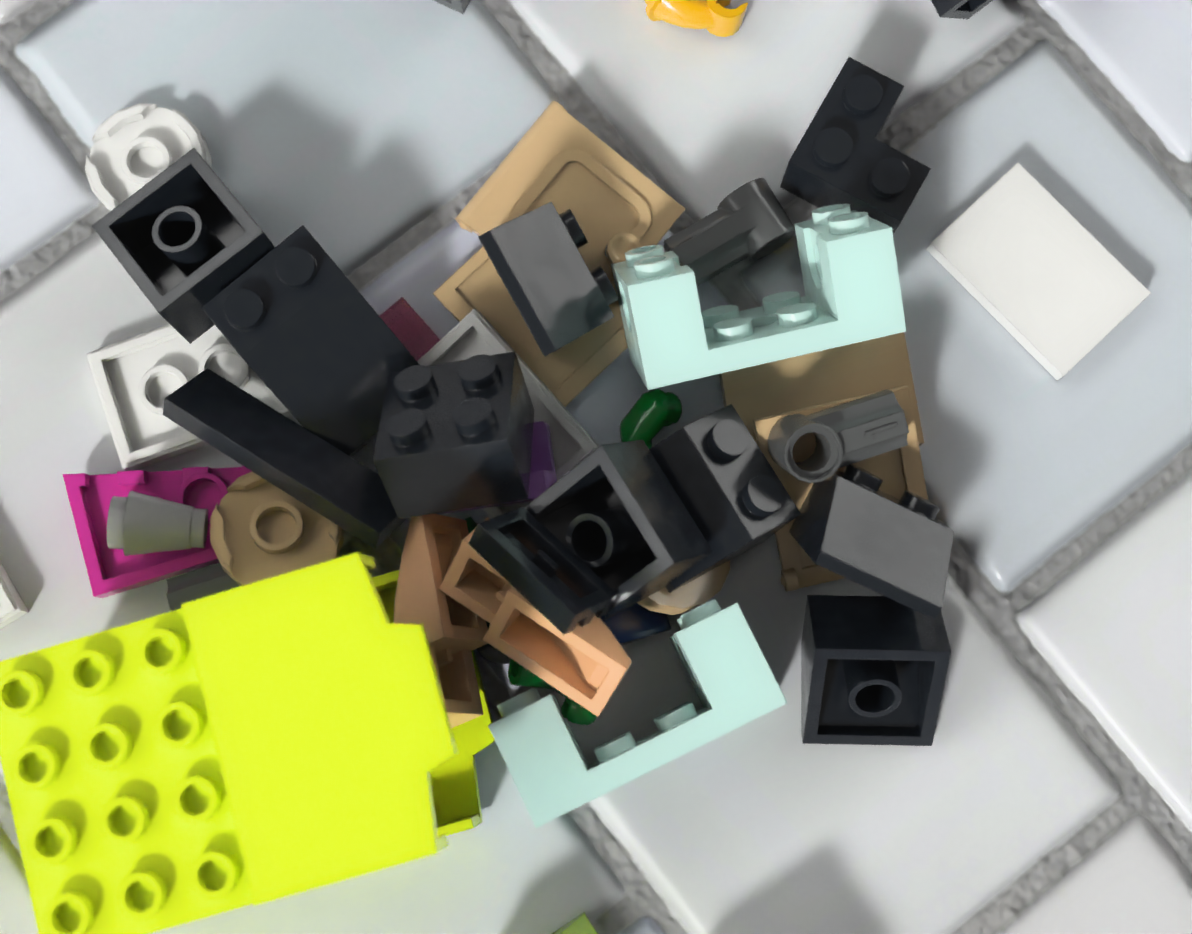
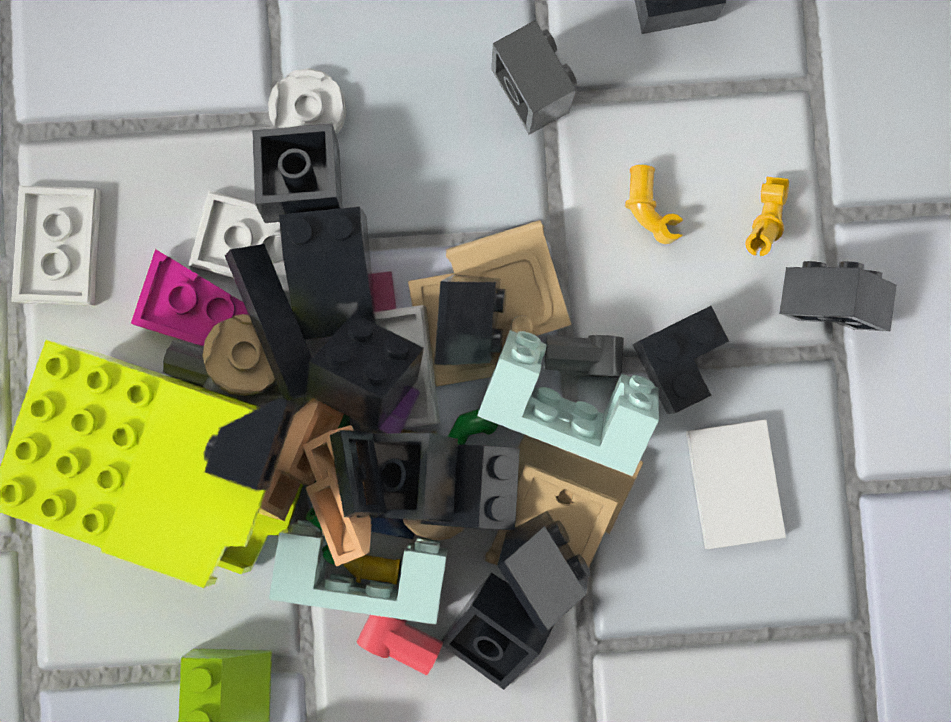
camera: 30 degrees right, 5 degrees up
light grey cone [107,491,208,556] -> none
dark grey piece [767,389,909,483] -> none
none -> black slope [204,398,298,491]
none -> yellow piece [343,555,400,585]
none -> coral piece [356,615,443,675]

